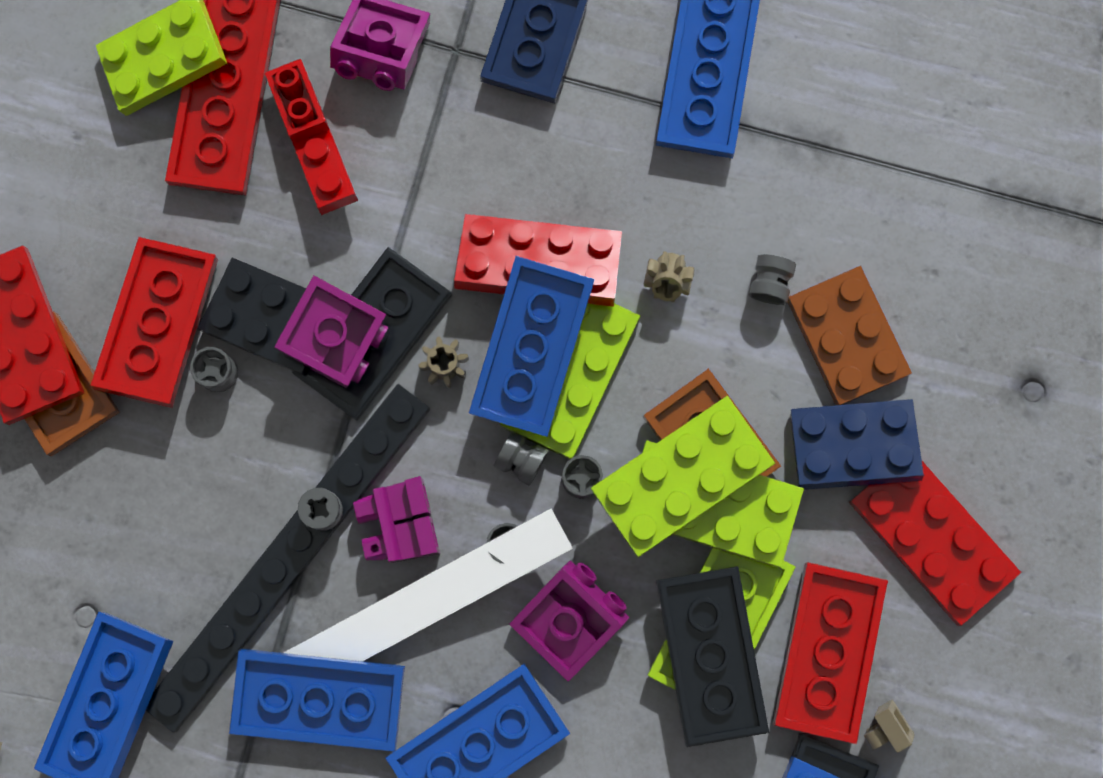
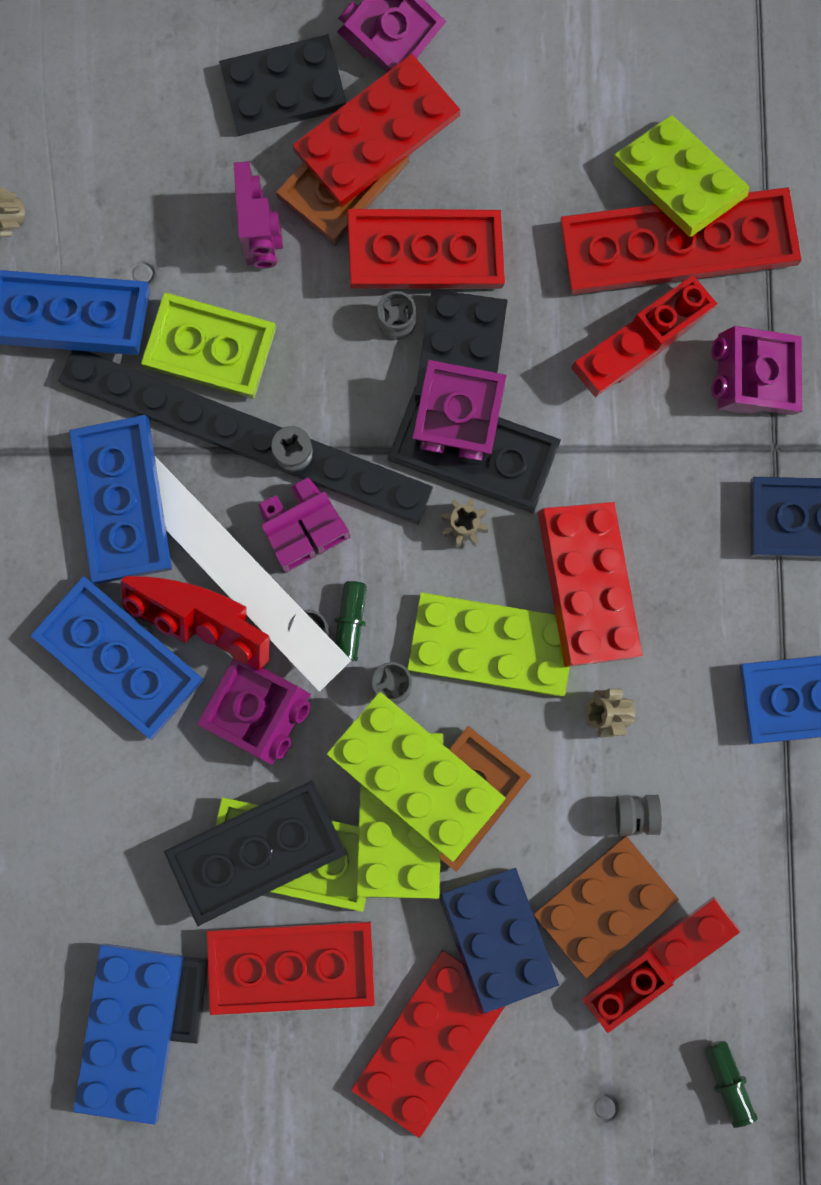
camera: 75 degrees right, 0 degrees up
blue plate [469,256,595,437] -> none
dark grey wheel [494,432,548,486] -> none
dark tan tile [864,699,915,753] -> none
none -> red slope [121,576,269,671]
none -> lime plate [141,292,277,399]
none -> magenta plate [233,161,283,269]
none -> dark green axle [335,581,367,661]
none -> red slope [582,896,740,1033]
none -> dark green axle [705,1041,758,1128]

